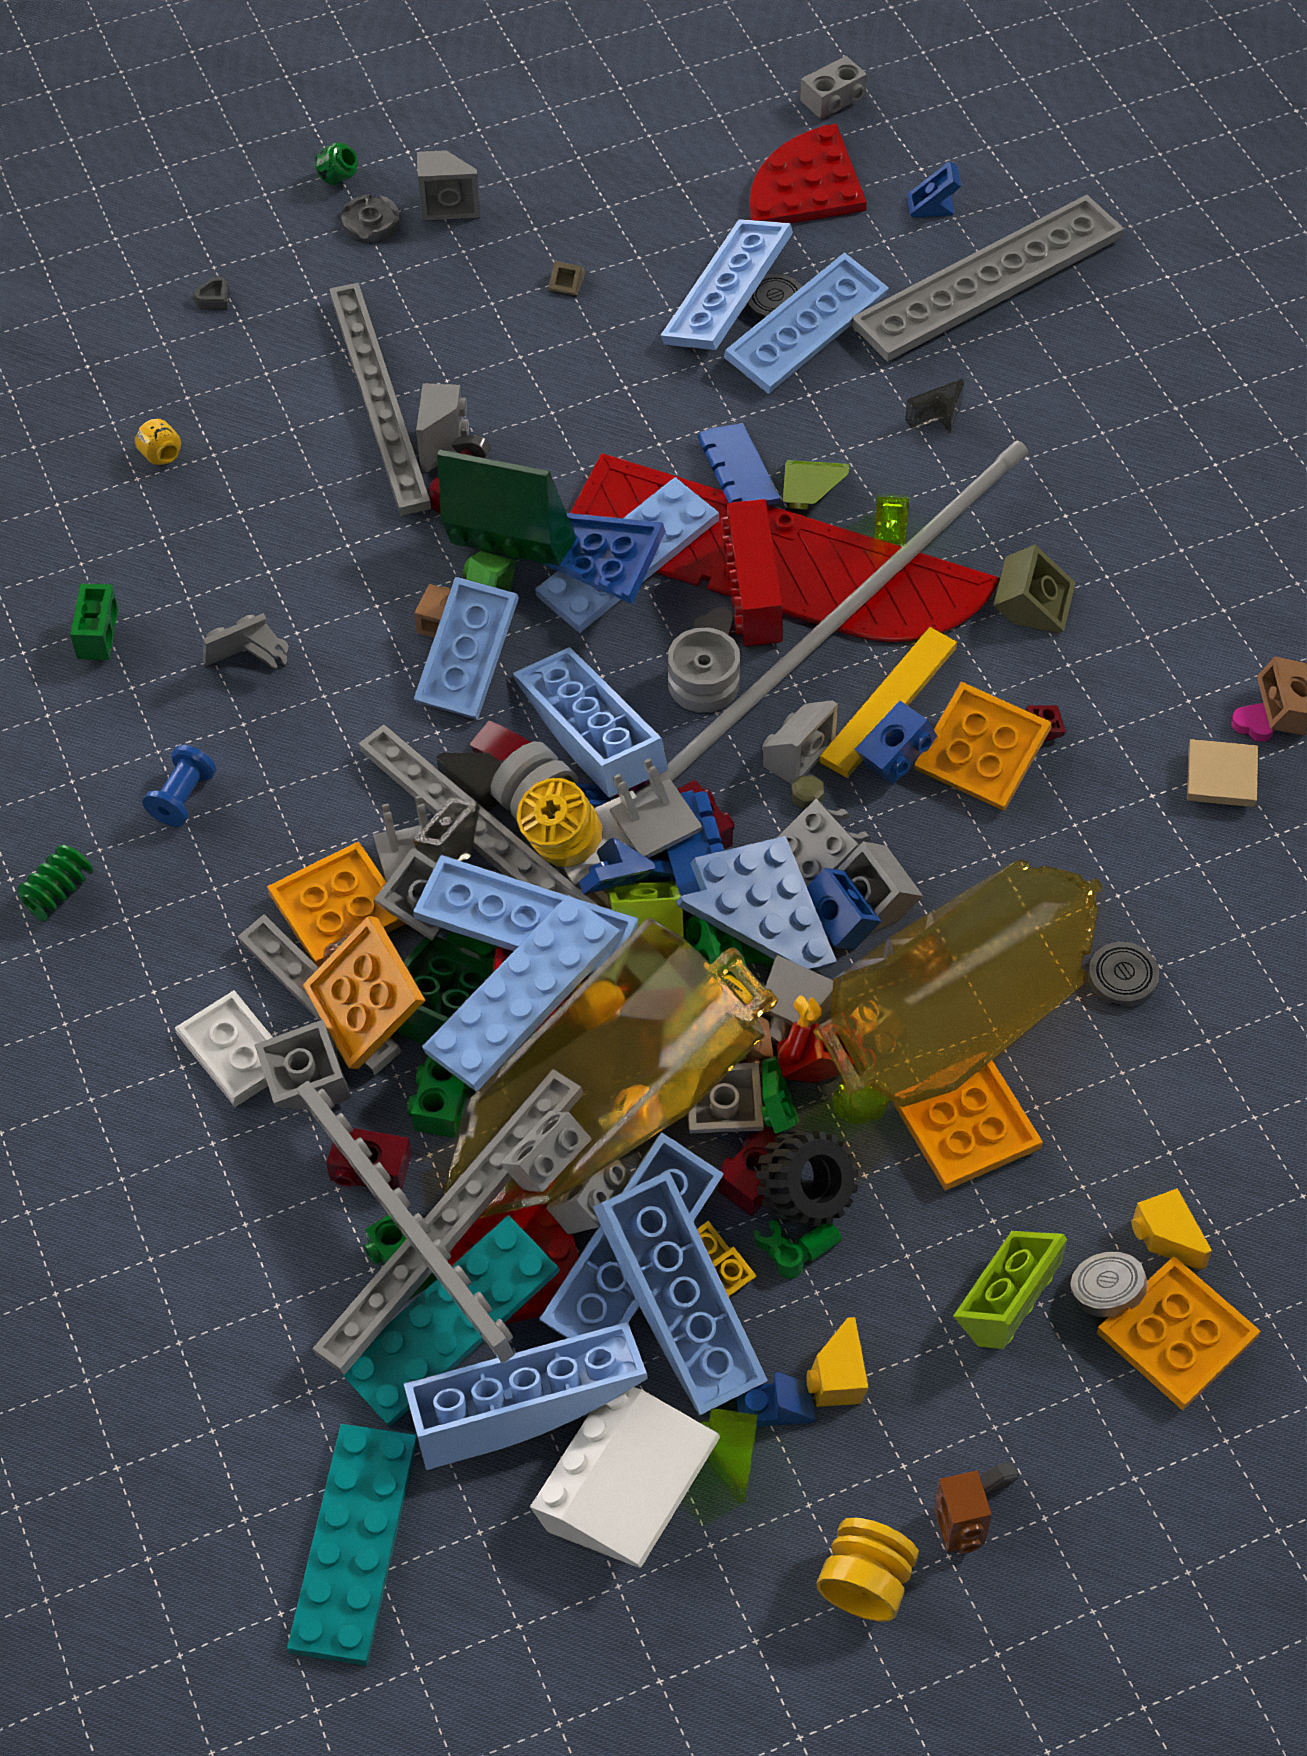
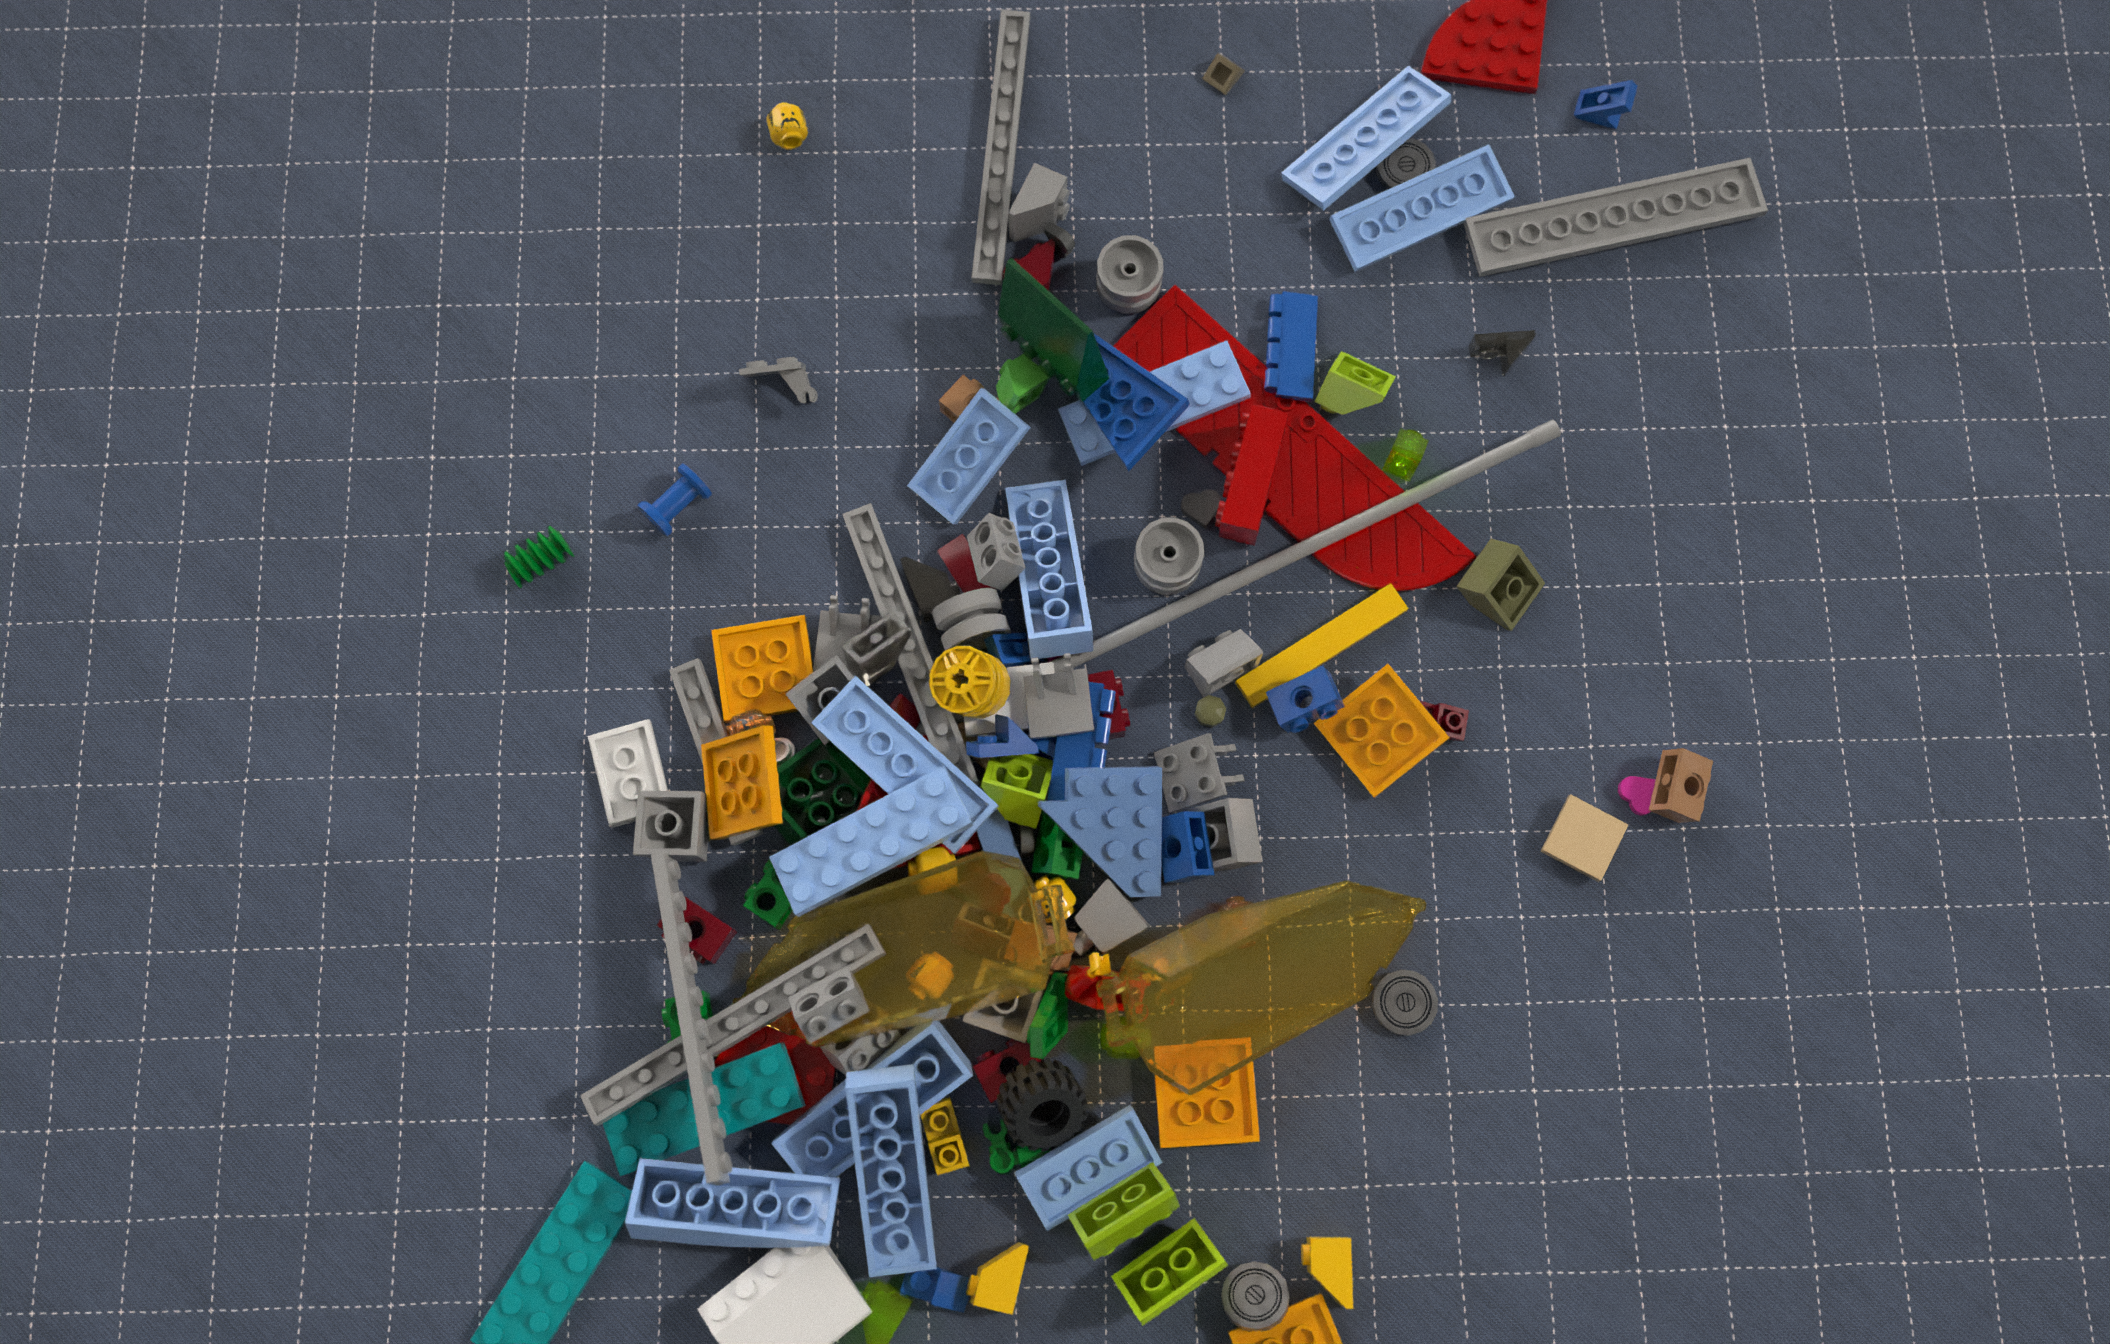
camera: 20 degrees right, 20 degrees up
green brick [70,584,119,660] -> none
none -> light grey brick [967,513,1025,591]
none -> light blue plate [1015,1105,1162,1231]
none -> lime slope [1068,1162,1180,1260]
none -> light grey wheel [1096,235,1163,314]

